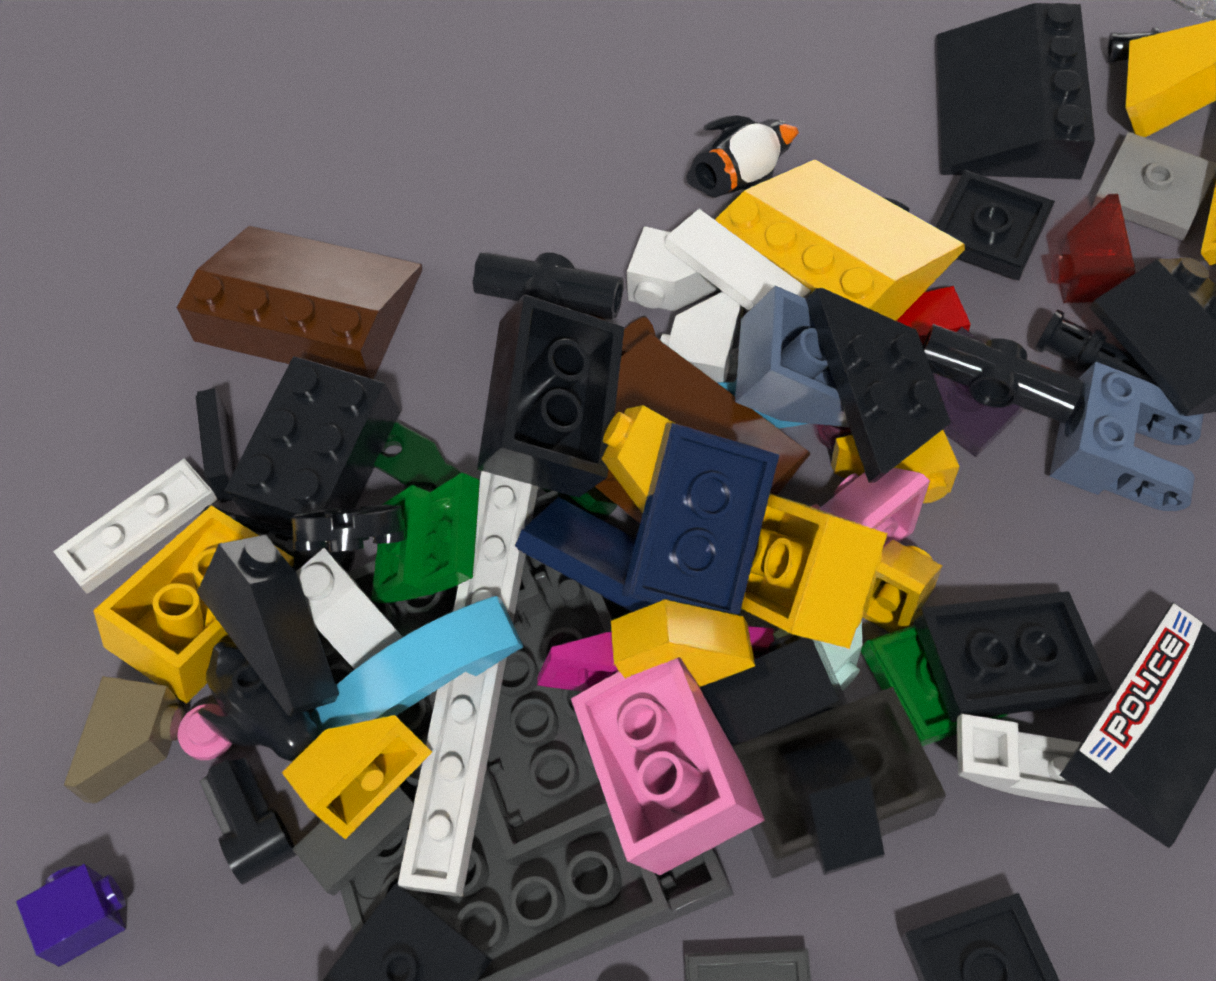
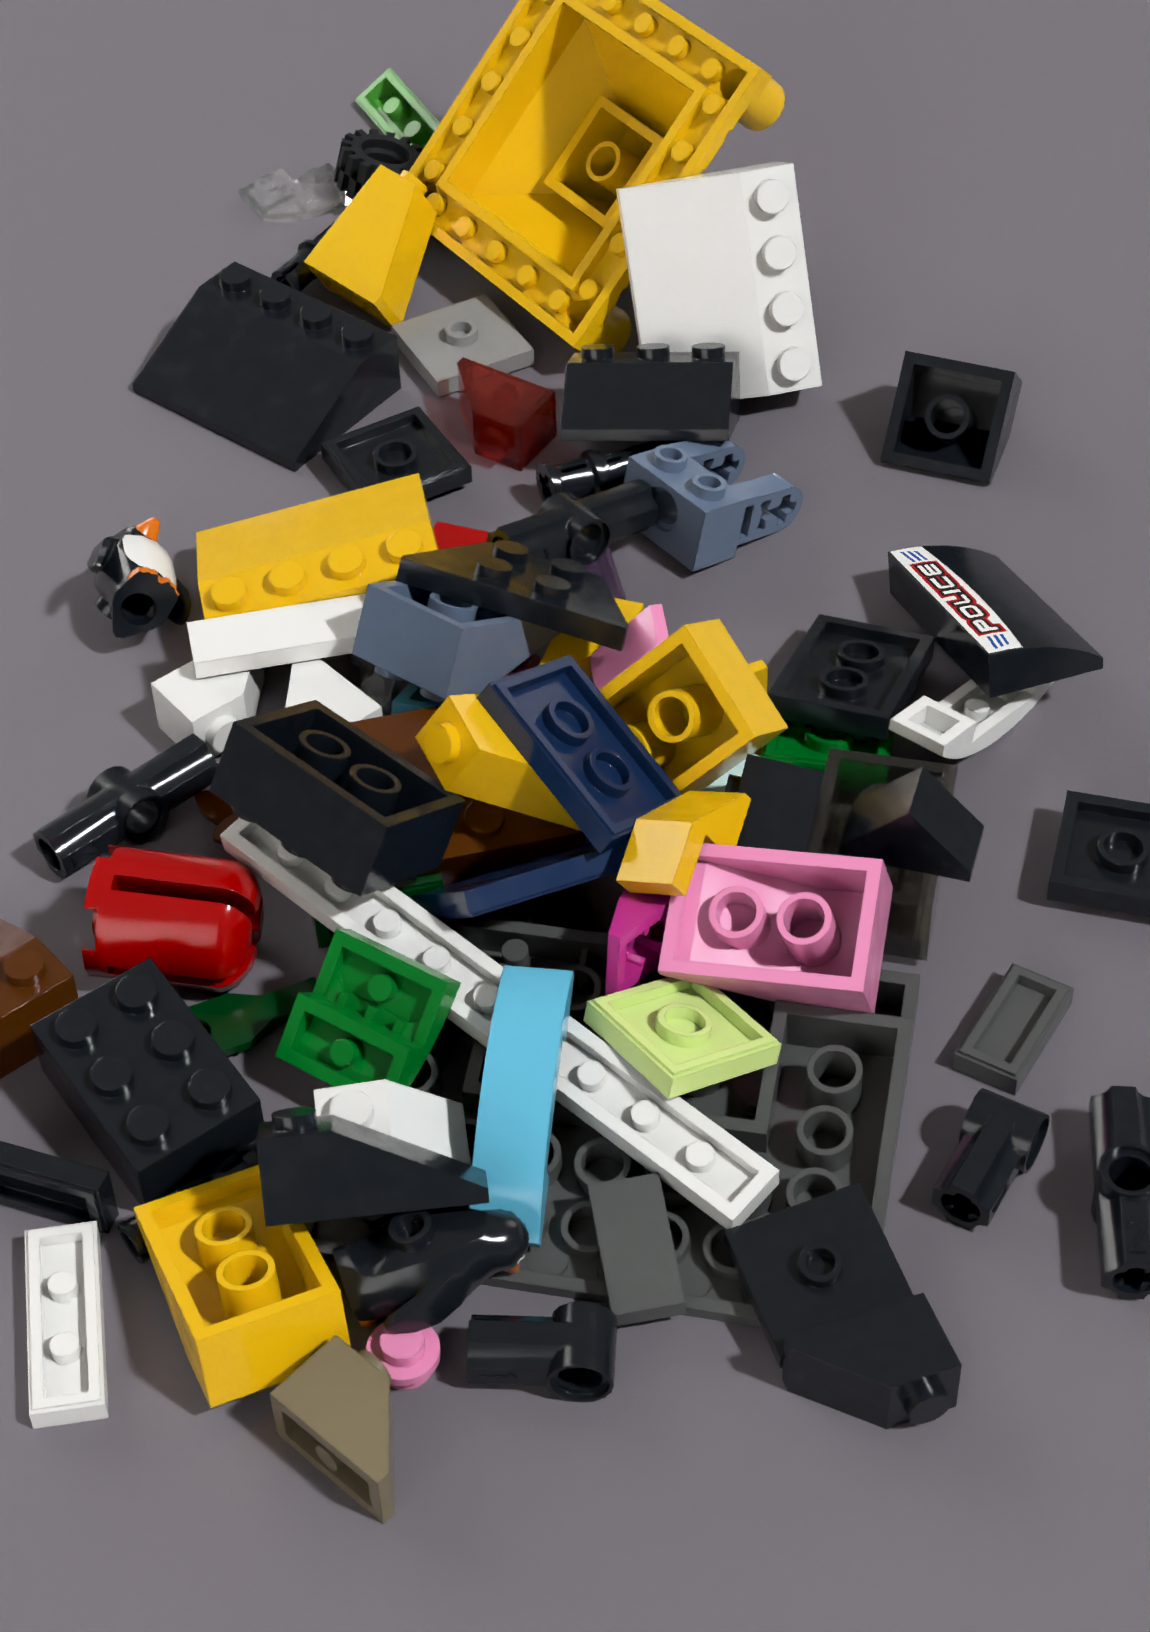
camera: 60 degrees left, 15 degrees down
dark purple brick [16,864,126,967] -> none
yellow slope [282,715,432,839] -> none
black plate [291,505,406,552] -> none
none -> red cylinder [82,845,264,992]
none -> yellowish green plate [583,977,782,1099]

